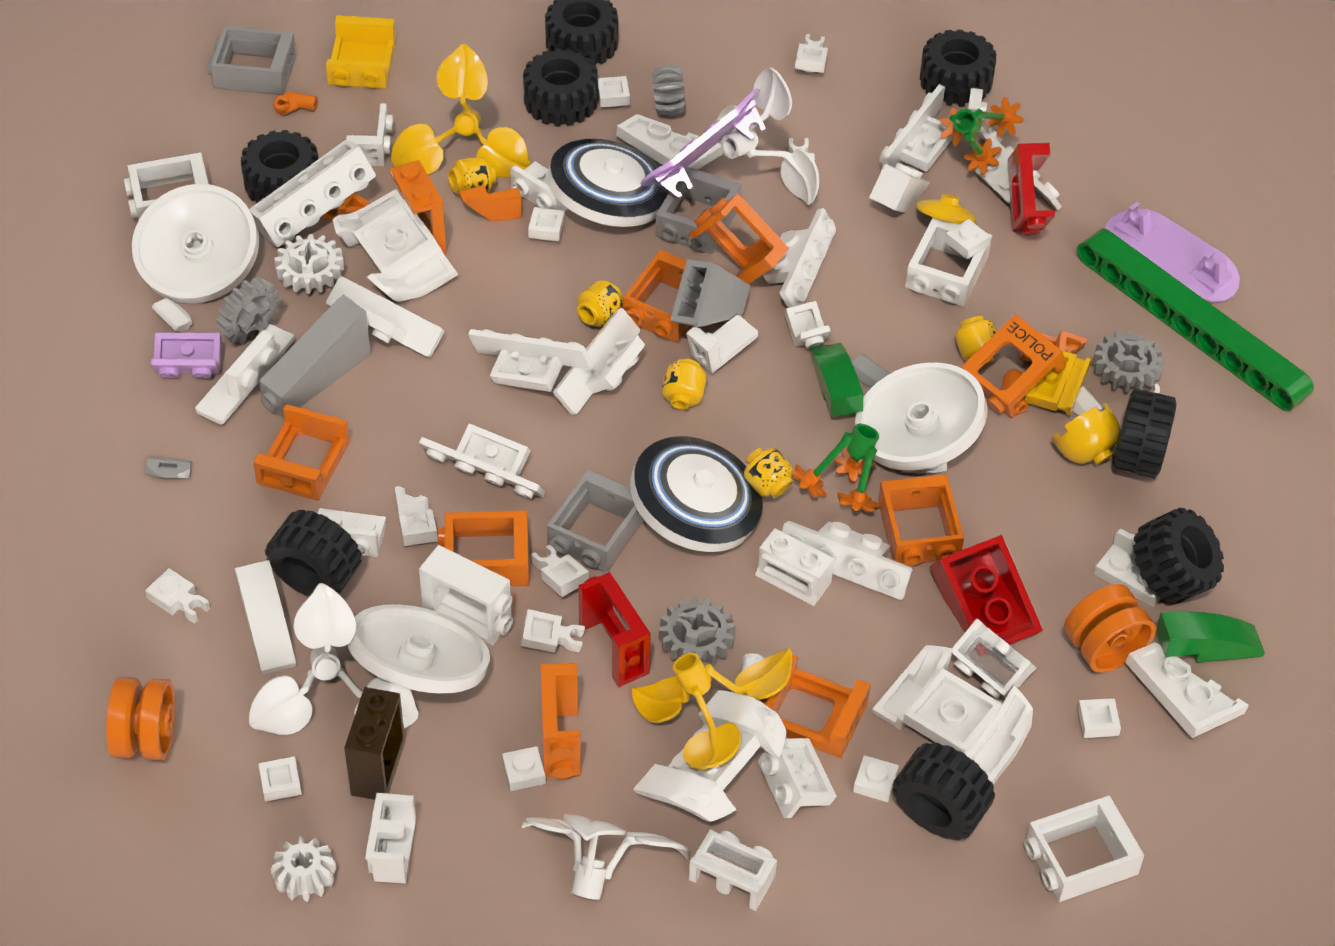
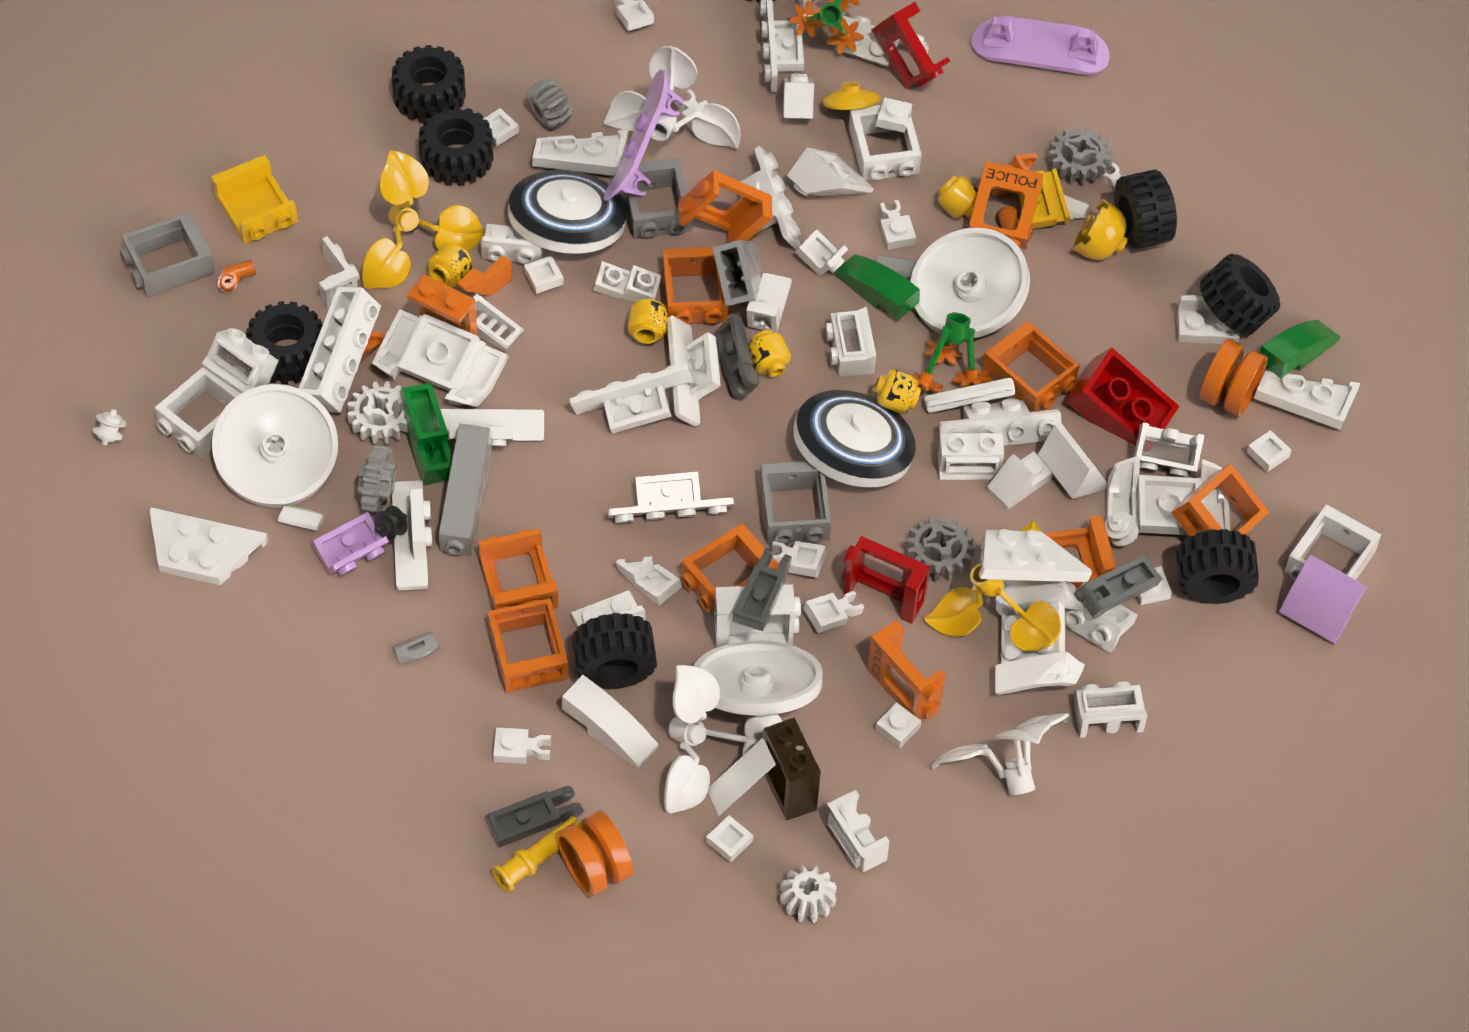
camera: 35 degrees left, 5 degrees up
green beam [1077,228,1314,411] -> none
none -> white wheel [92,409,126,445]
none -> white wing [149,507,268,585]
none -> white window [202,328,279,393]
none -> pearl dark grey wheel [374,505,408,541]
none -> green slope [401,383,453,485]
none -> white slope [462,294,524,352]
none -> dark grey hinge [486,786,584,848]
none -> orange window [488,599,569,693]
none -> yellow pin [491,816,582,893]
none -> white slope [592,261,661,301]
none -> white sticker [708,738,776,816]
none -> dark grey hinge [714,315,760,400]
none -> dark grey hinge [732,548,792,632]
none -> white slope [787,147,874,196]
none -> white window [825,307,876,377]
none -> white plate [879,200,917,250]
none -> white axle [925,377,1015,413]
none -> white wing [979,529,1092,582]
none -> white slope [987,451,1054,510]
none -> white slope [1038,421,1108,499]
none -> dark grey plate [1075,555,1163,619]
none -> white wheel [1105,511,1139,546]
none -> orange window [1171,463,1269,536]
none -> lavender slope [1279,555,1367,644]

